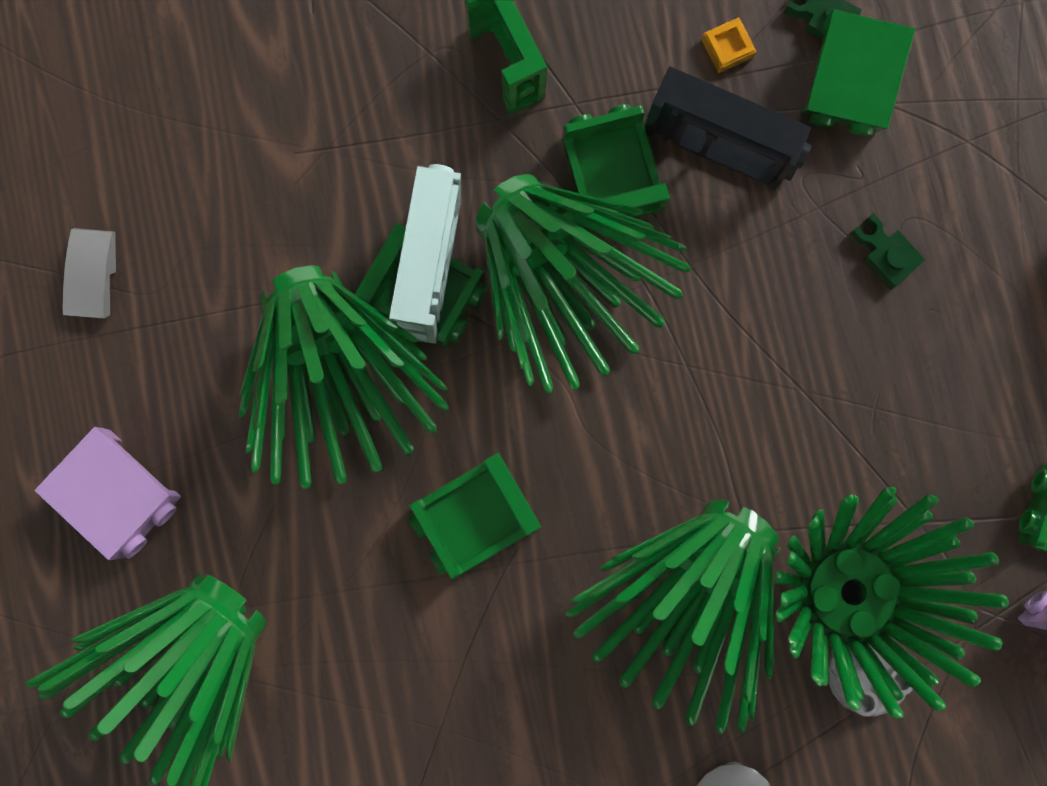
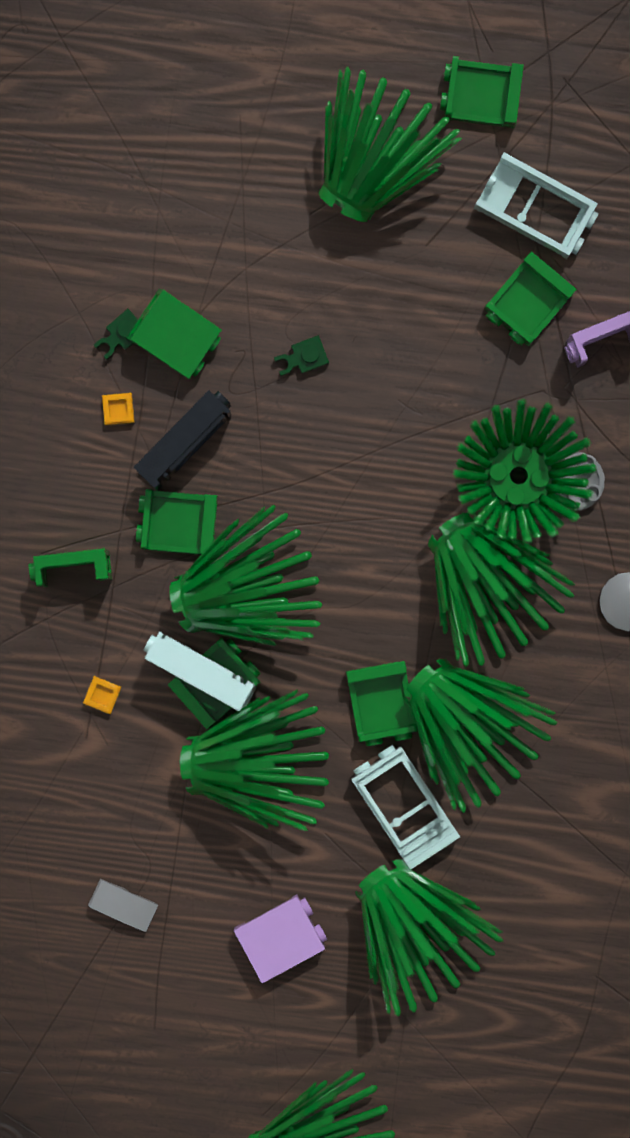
camera: 70 degrees left, 5 degrees up
none -> light orange tile [83,676,122,714]
none -> light aqua door [351,745,460,870]
none -> green plant [404,658,557,813]

